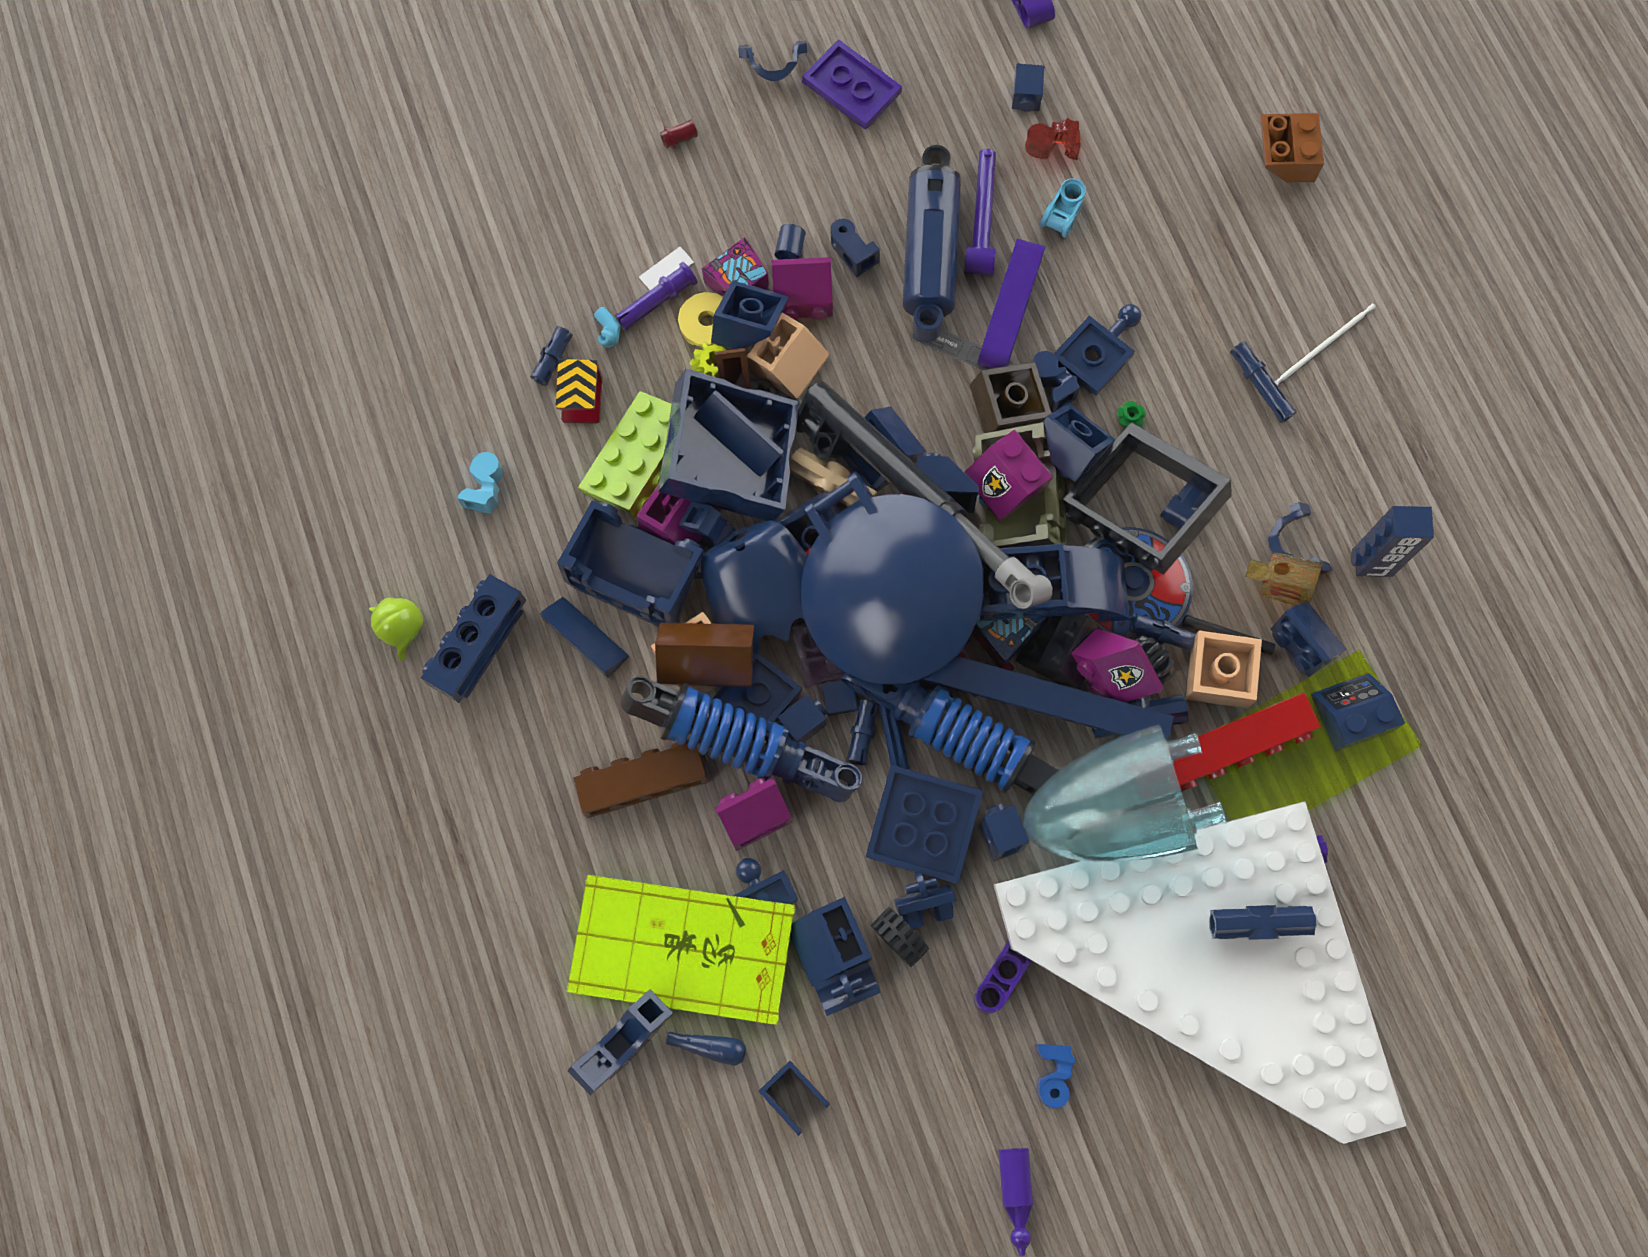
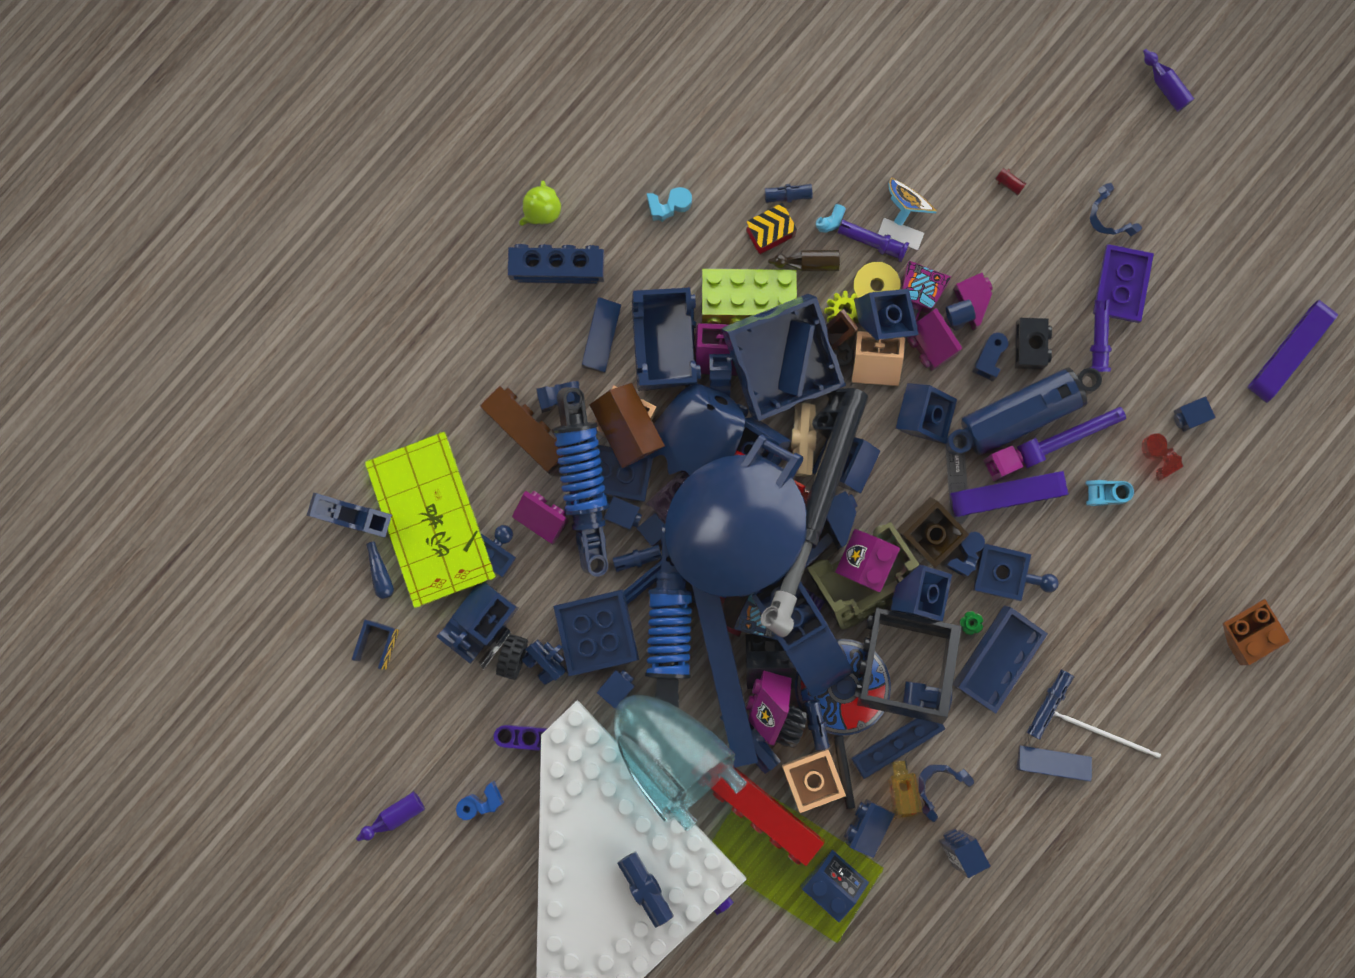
camera: 60 degrees right, 10 degrees up
none -> black sticker [479,626,511,670]
none -> dark blue leg [536,381,580,413]
none -> dark brown wheel [768,250,840,272]
none -> dark blue tile [851,708,946,779]
none -> shield [888,177,937,226]
none -> dark blue slope [896,383,957,444]
none -> magenta slope [953,273,993,331]
none -> dark blue slope [953,605,1048,714]
none -> magenta slope [983,446,1024,482]
none -> black brick [1015,318,1052,369]
none -> slope [1016,745,1092,782]
none -> dark purple pin [1090,300,1112,372]

